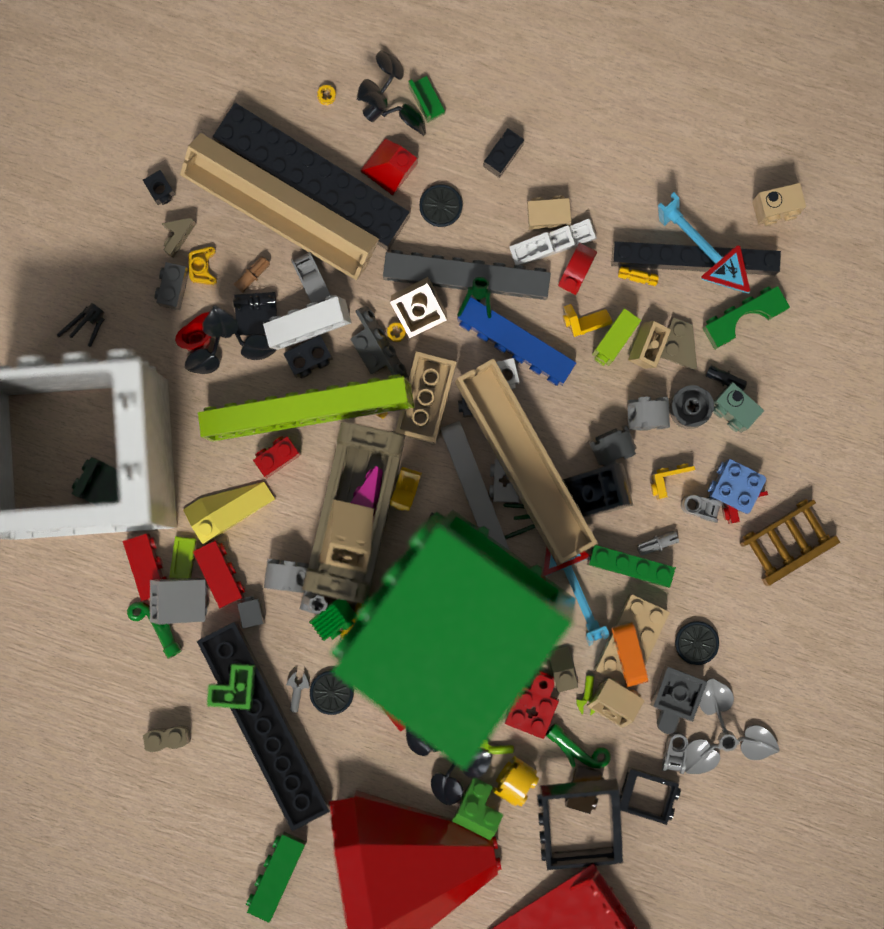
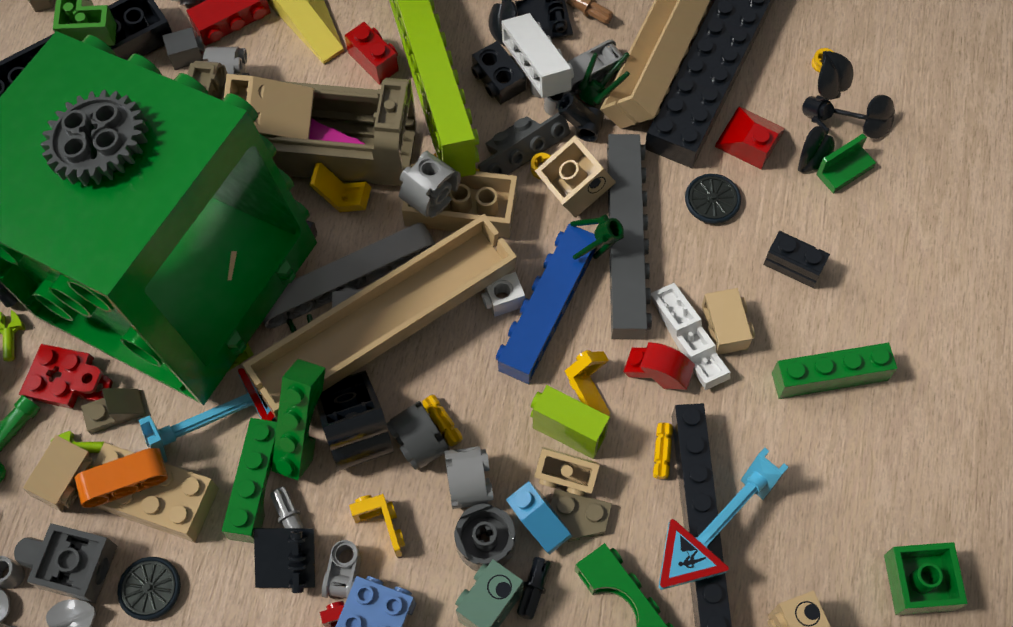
camera: 85 degrees right, 20 degrees down
none -> dark grey gear [41,90,149,186]
none -> black hinge [254,528,315,593]
none -> green arch [272,359,326,480]
none -> light grey brick [399,151,461,218]
none -> yellow axle [422,395,463,447]
none -> dark azure slope [506,481,573,555]
none -> black piece [556,93,604,142]
none -> dark green plant [578,52,630,107]
none -> green brick [772,342,897,399]
none -> green brick [884,542,968,615]

